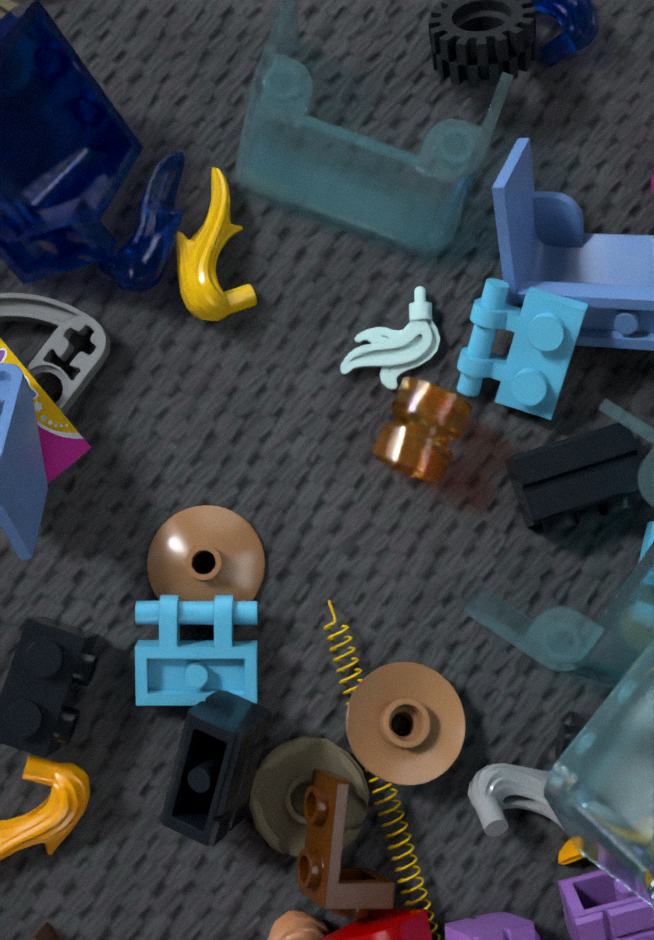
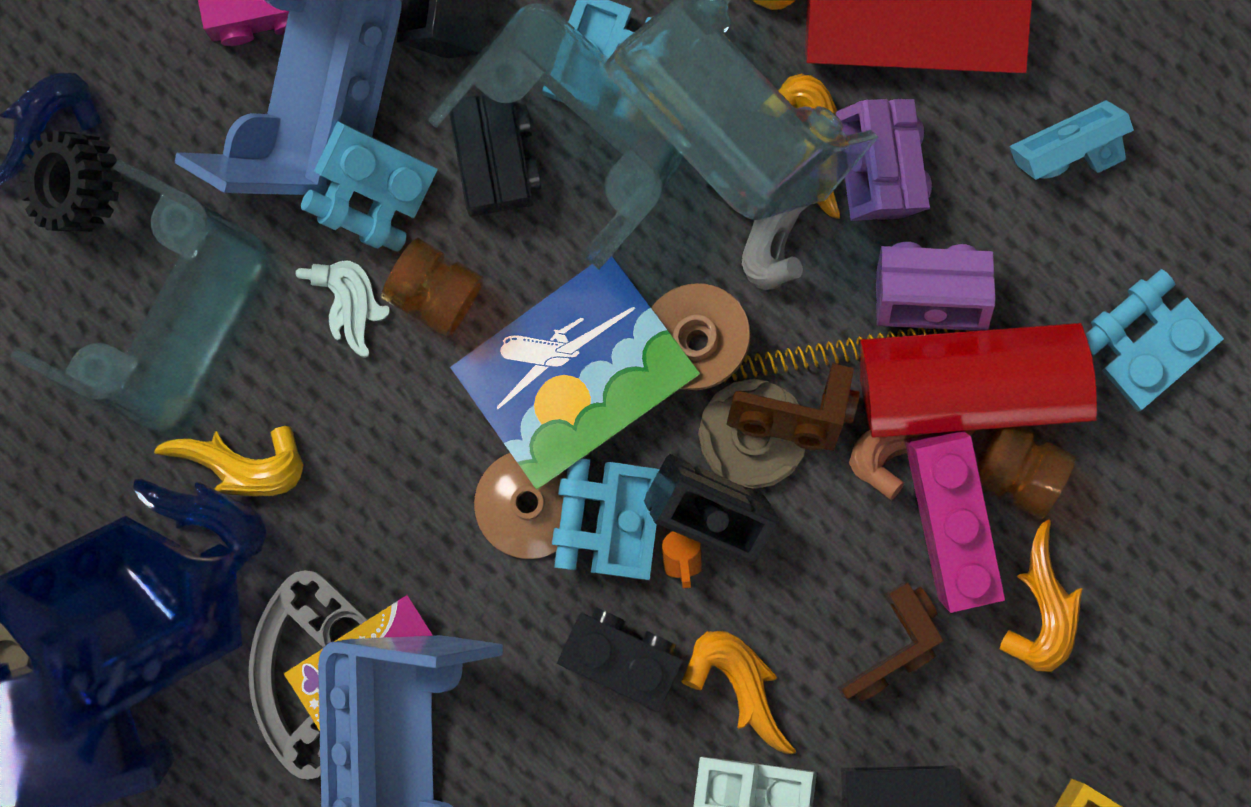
camera: 80 degrees left, 0 degrees up
none -> sticker [450,252,700,490]
none -> orange piece [662,531,702,588]

